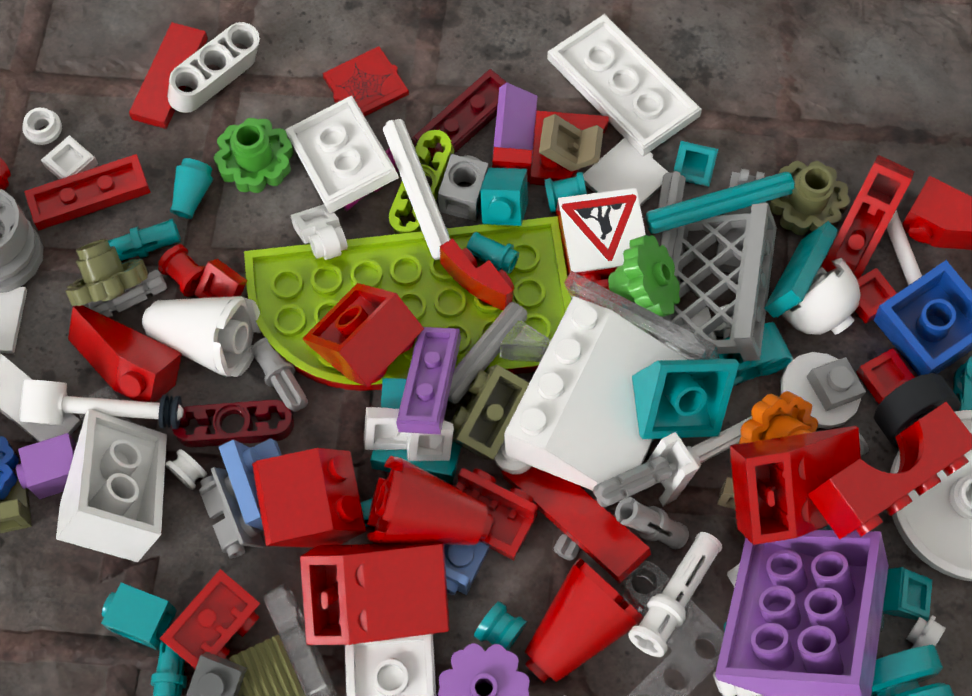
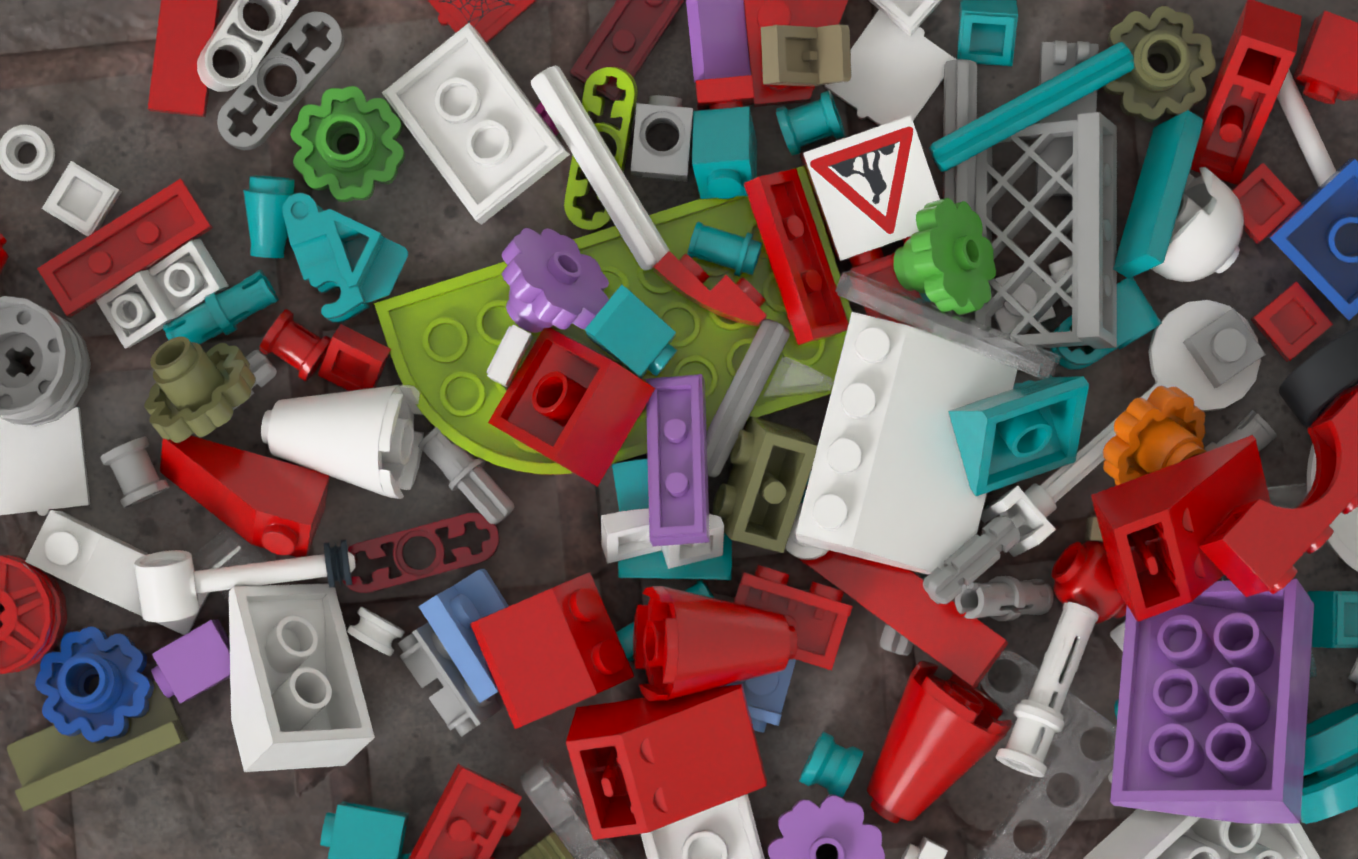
camera: 10 degrees left, 20 degrees up
white plate [291,204,348,260] -> none
none -> white slope [96,239,229,349]
none -> light grey bush [100,436,170,509]
none -> light grey beam [217,12,344,150]
none -> teal piece [283,193,408,324]
none -> white tile [486,325,533,388]
none -> medium lavender plant [502,228,609,333]
none -> teal slope [585,284,678,379]
none -> red plate [744,168,849,345]
none -> red head [1051,540,1127,624]

